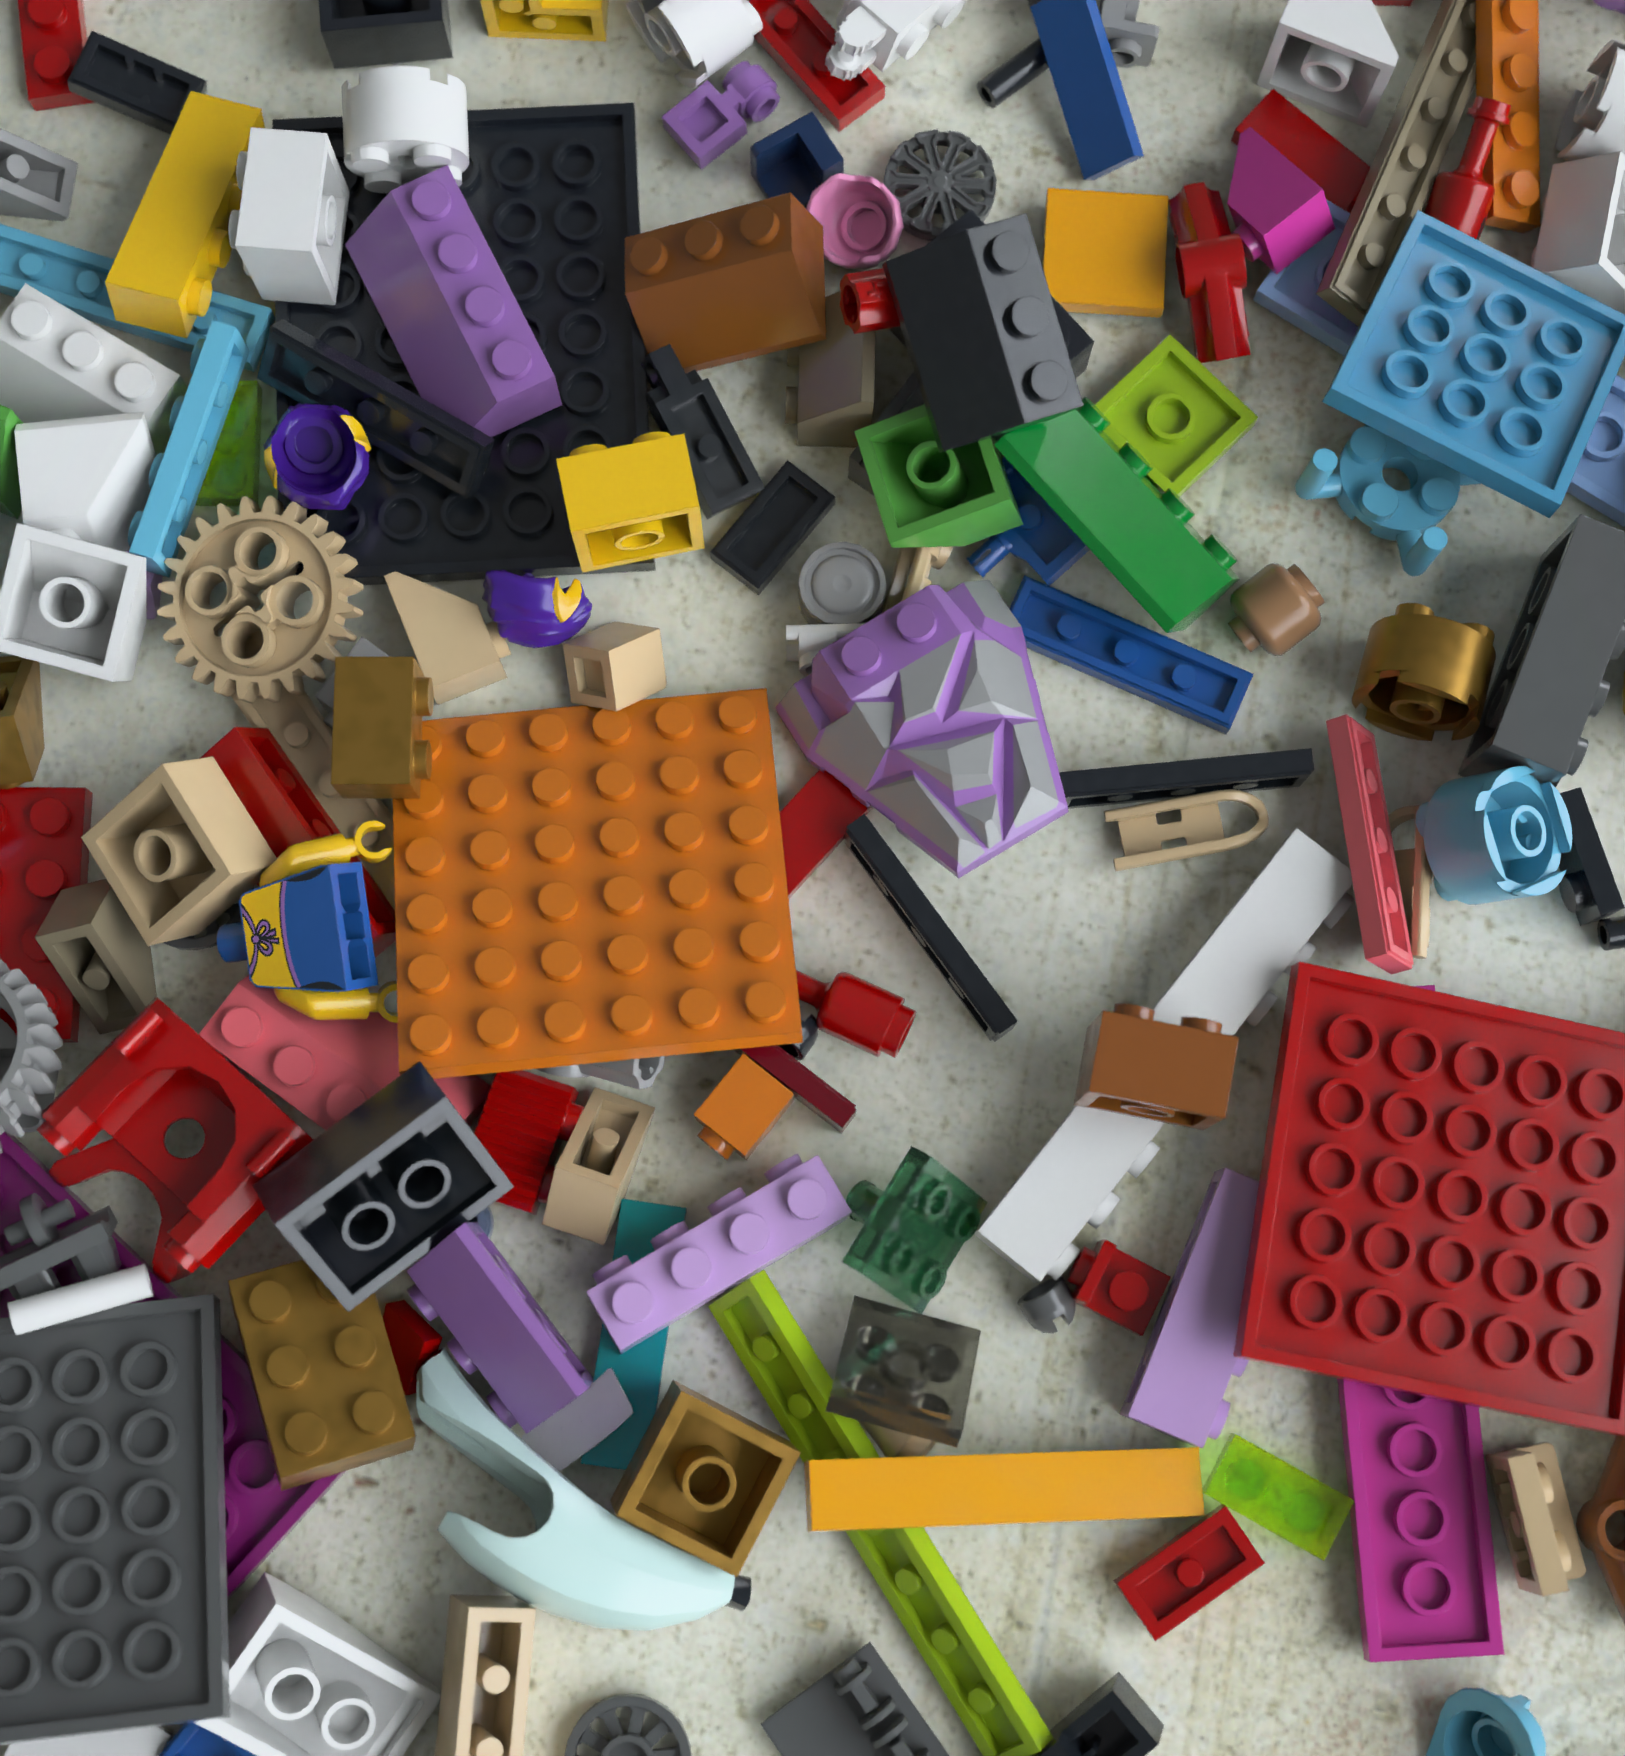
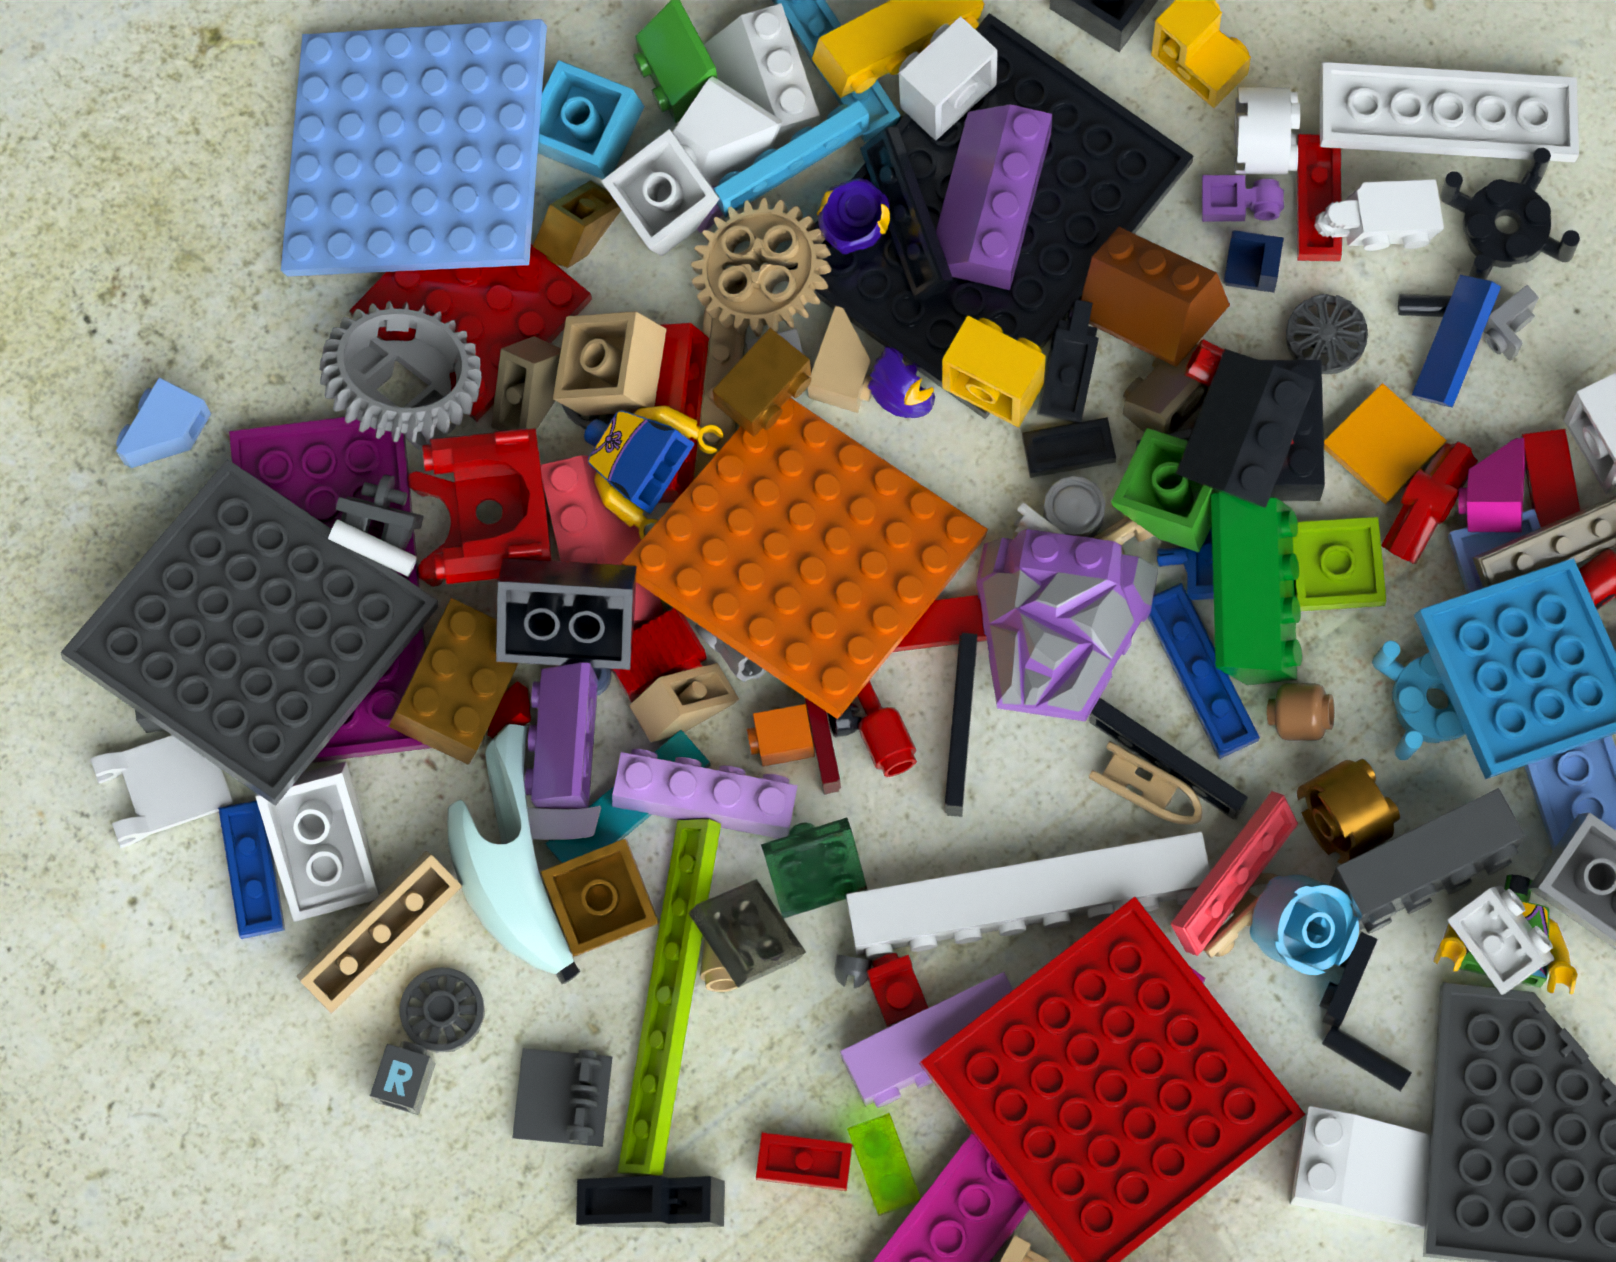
camera: 50 degrees right, 5 degrees down
clear neon green plate [195,380,263,506] -> none
white brick [341,66,469,193] -> none
tan panel [563,622,667,711] -> none
light orange tile [804,1447,1205,1532] -> none
bright pink hair [806,173,904,269] -> none
dark orange brick [1073,1003,1239,1130] -> none

